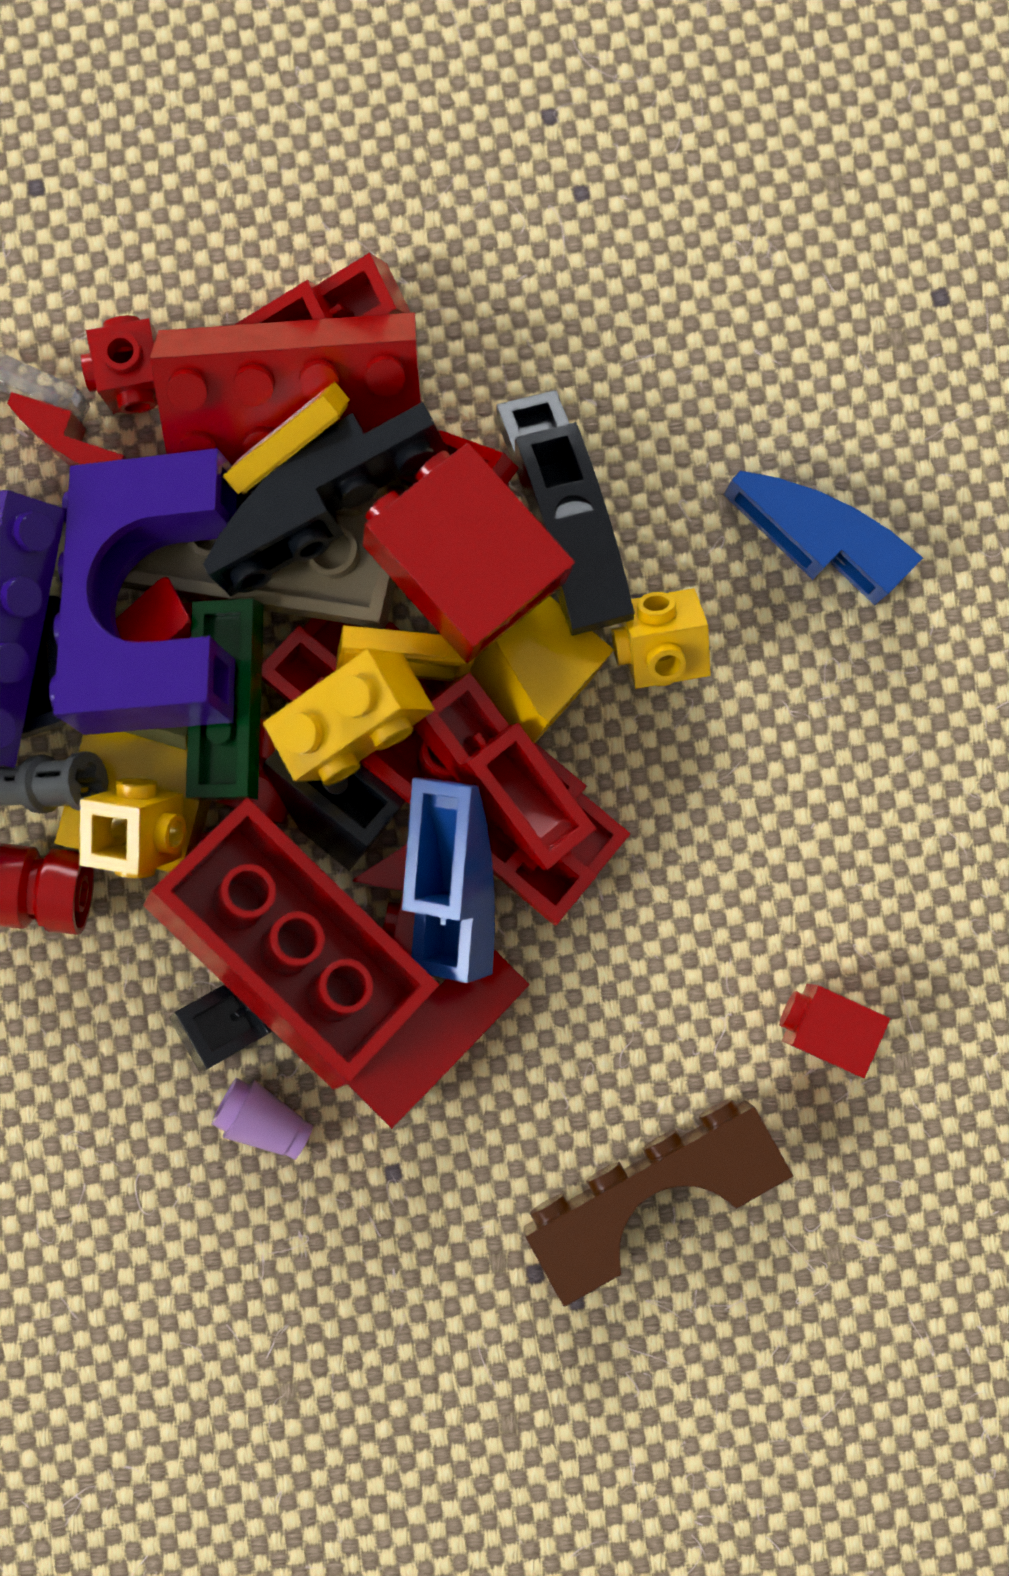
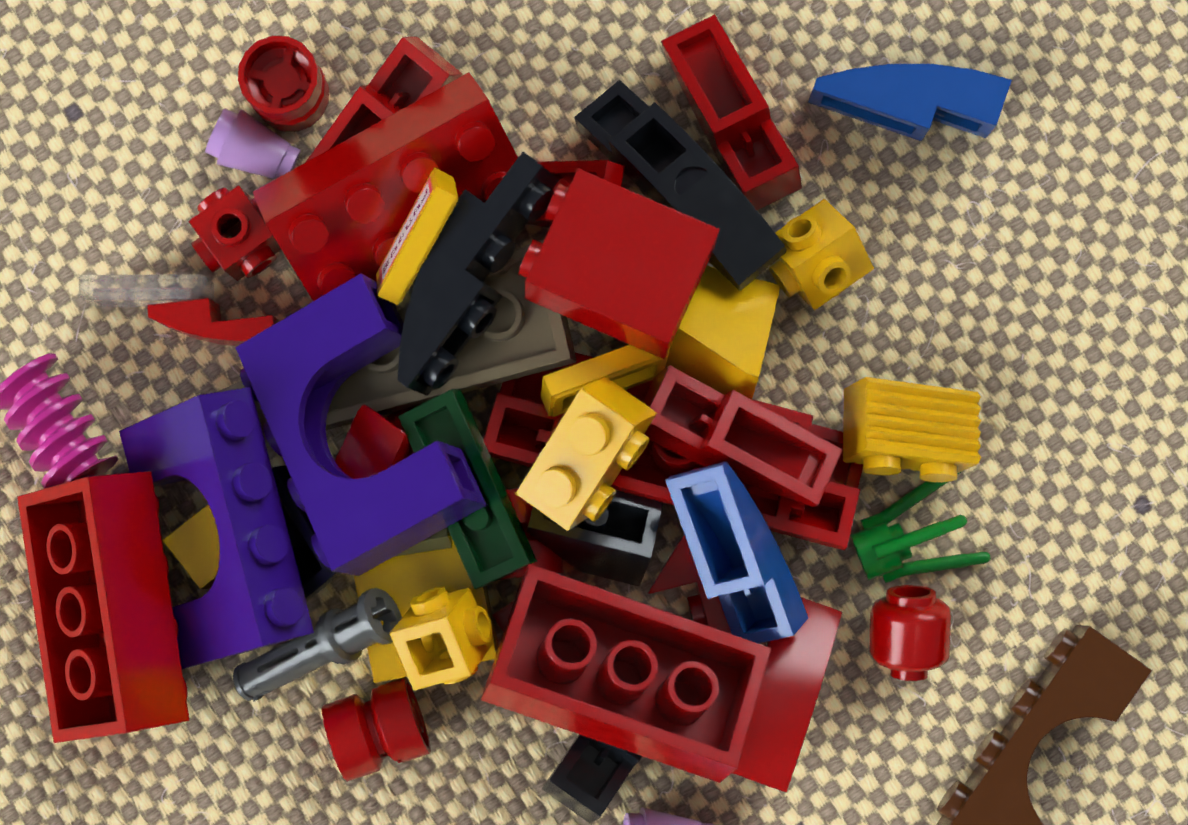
camera: 10 degrees left, 0 degrees up
red brick [779,983,891,1079] -> none
none -> lavender cone [205,108,301,179]
none -> red wheel [238,35,329,132]
none -> red slope [661,14,802,210]
none -> yellow brick [843,377,981,482]
none -> green plant [850,472,991,584]
none -> red head [869,585,951,681]

